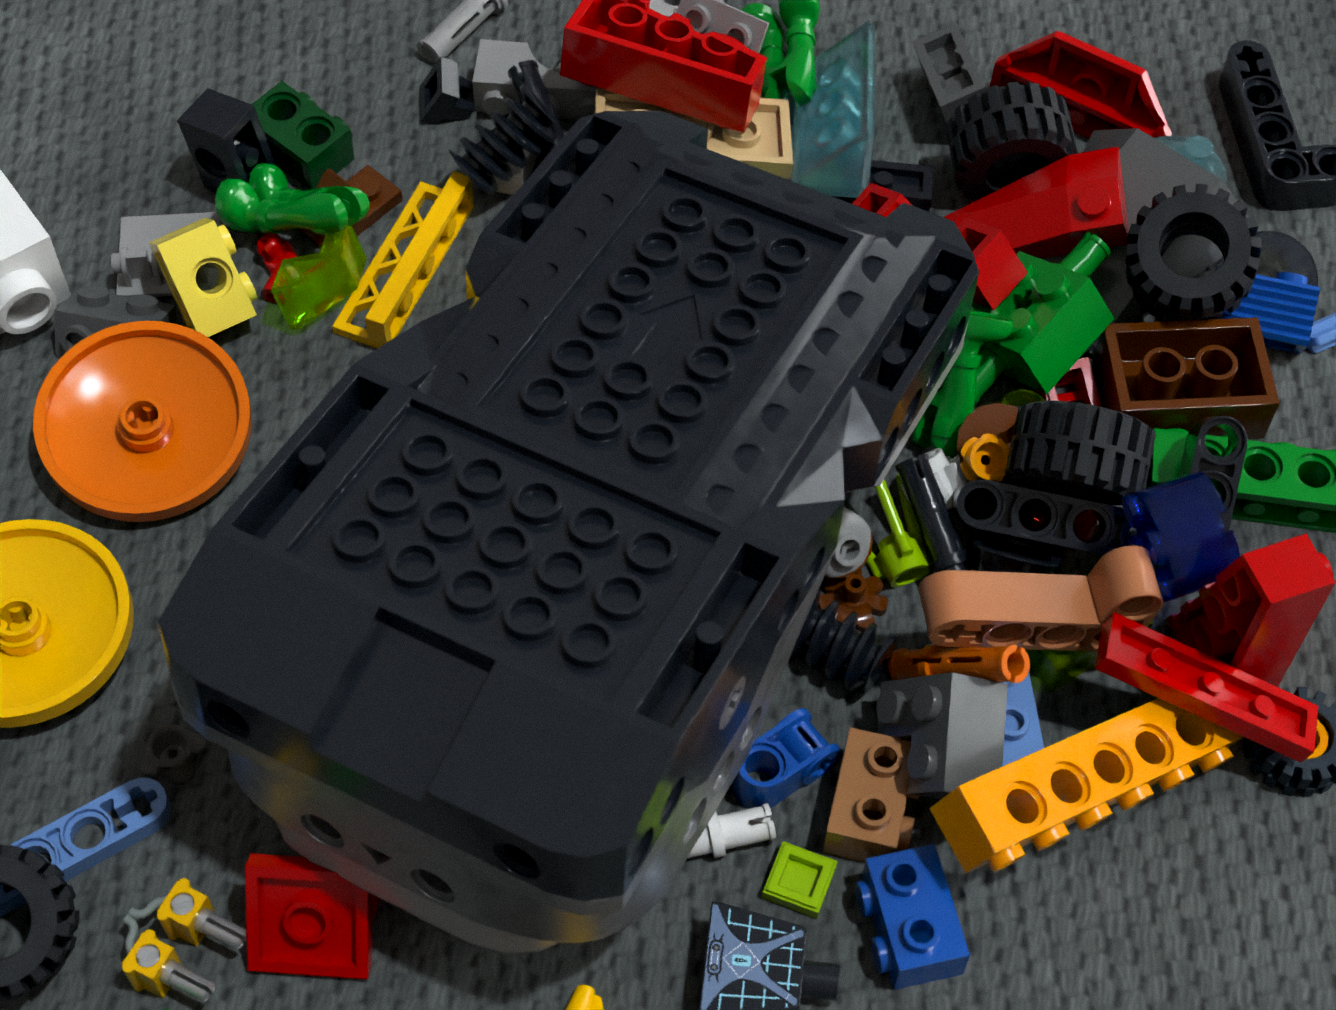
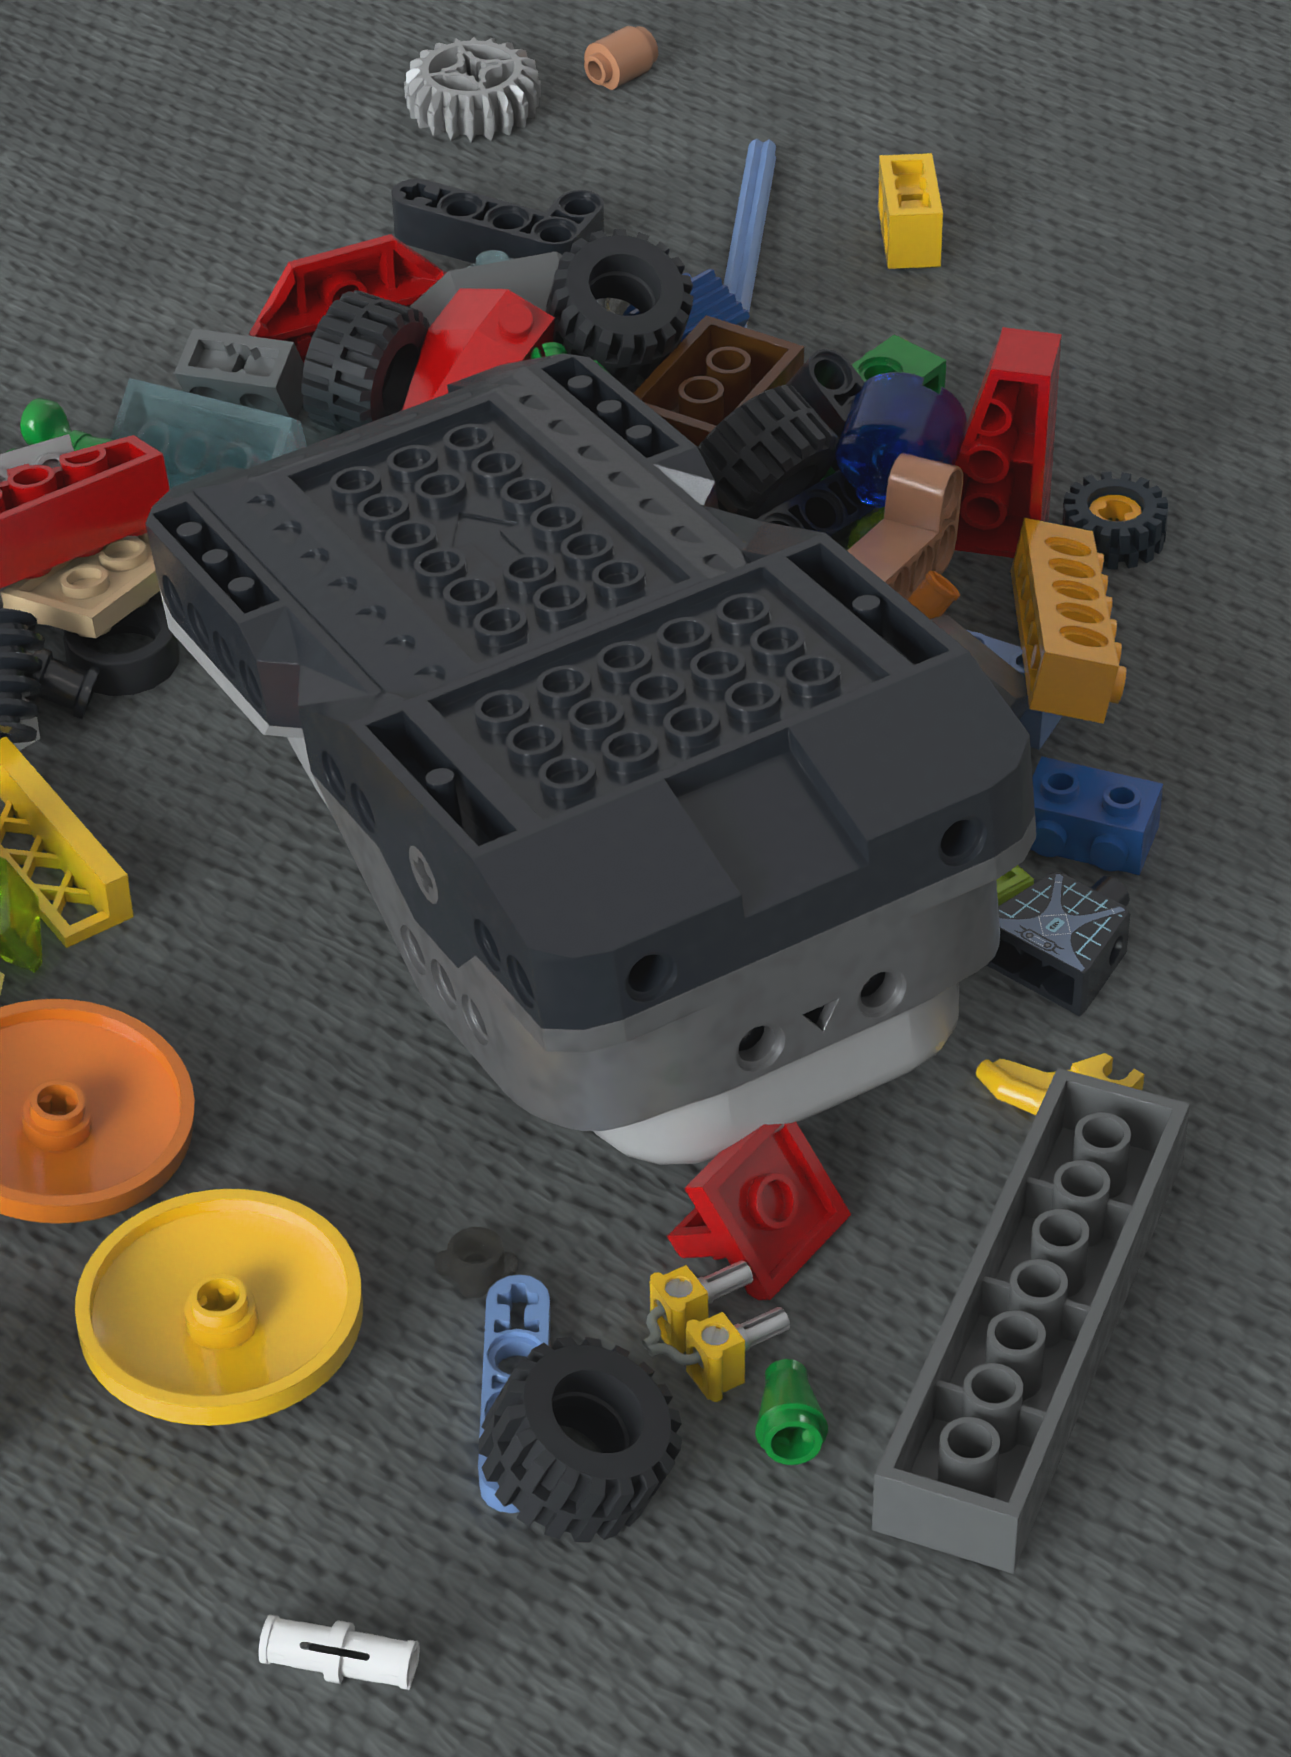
camera: 55 degrees left, 15 degrees down
red plate [1094,612,1319,763] -> none

